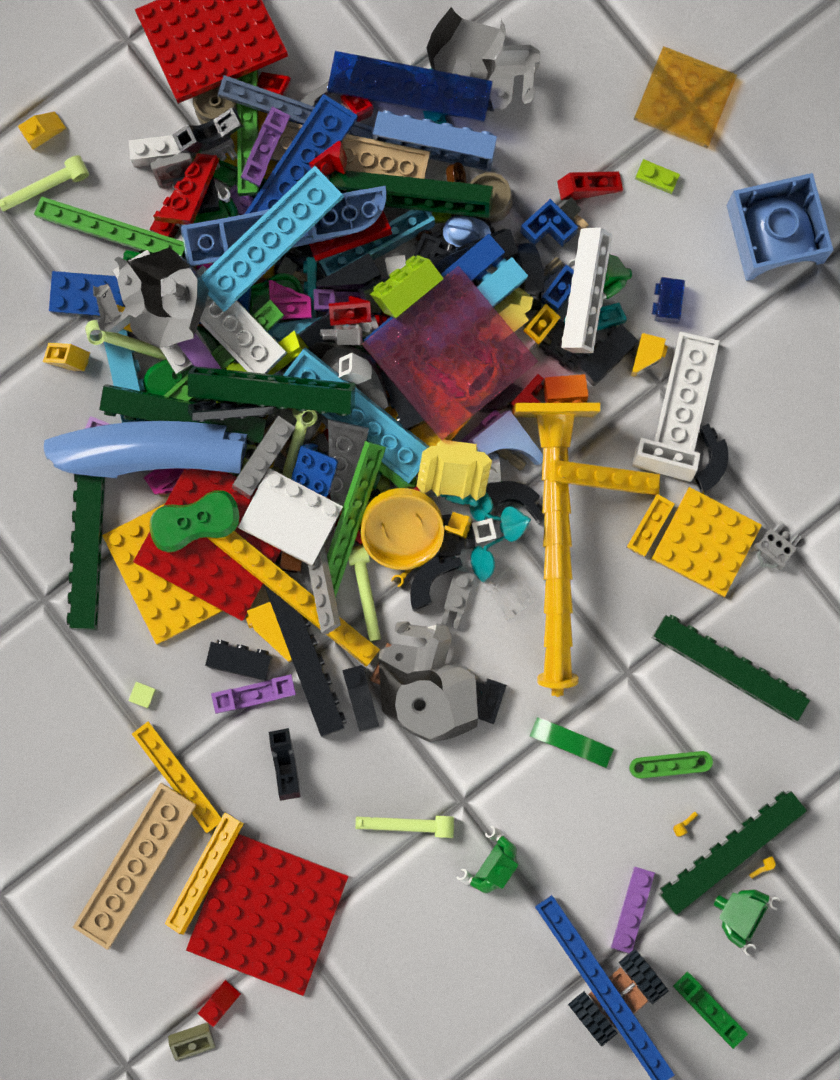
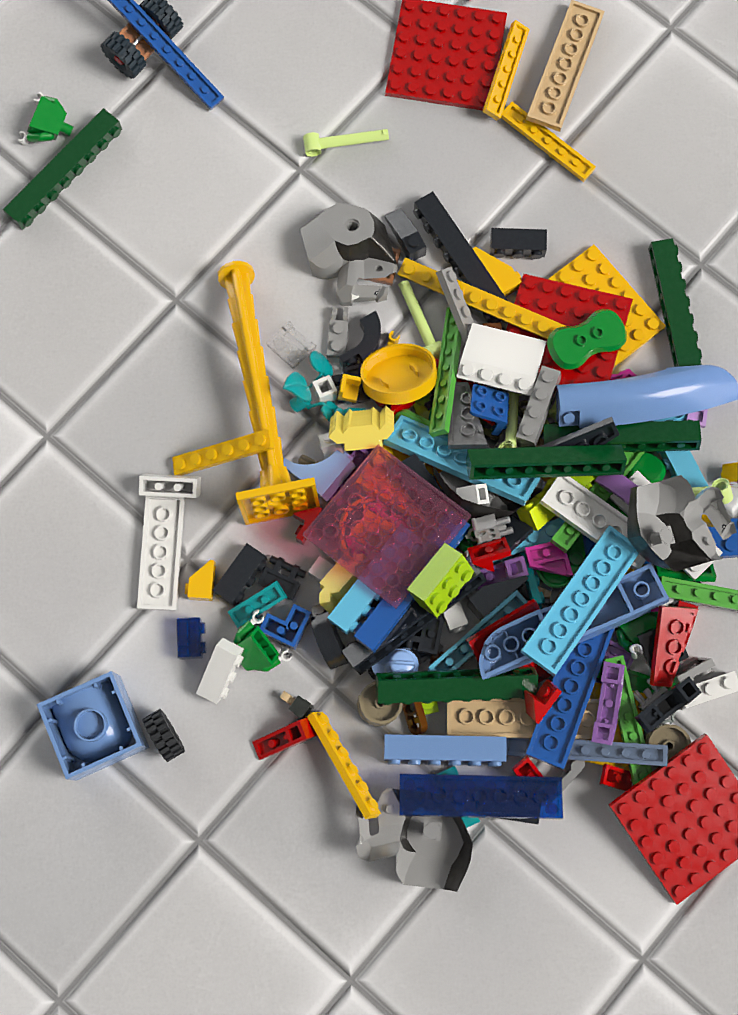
camera: 170 degrees right, 5 degrees down
yellowish green tile [128,682,156,709] -> none
medium lavender slope [211,674,296,714] -> none
black arch [269,728,301,801] -> none
green torso [457,826,518,893] -> none
black plate [476,678,507,724] -> none
black arch [486,481,545,525] -> none
blue brick [520,198,578,247] -> none
yellow slope [523,304,561,344] -> none
green slope [529,717,614,768] -> none
dark tan piece [543,257,563,282] -> none
orange brick [543,374,588,403] -> none
white brick [561,228,612,353] -> none
medium lavender plate [611,866,655,953] -> none
yellow plate [626,494,675,557] -> none
bright green plate [629,751,713,779] -> none
clear yellow plate [634,46,737,149] -> none
lime plate [635,159,680,194] -> none
yellow plate [651,487,762,597] -> none
dark green brick [651,614,810,723] -> none
yellow hand [673,812,698,837] -> none
green slope [673,971,748,1049] -> none
black arch [694,424,728,494] -> none
yellow hand [749,856,776,879] -> none
light grey piece [753,521,801,570] -> none
none -> black tyre [142,709,185,762]
none -> white brick [196,638,244,704]
none -> yellow plate [307,712,381,819]

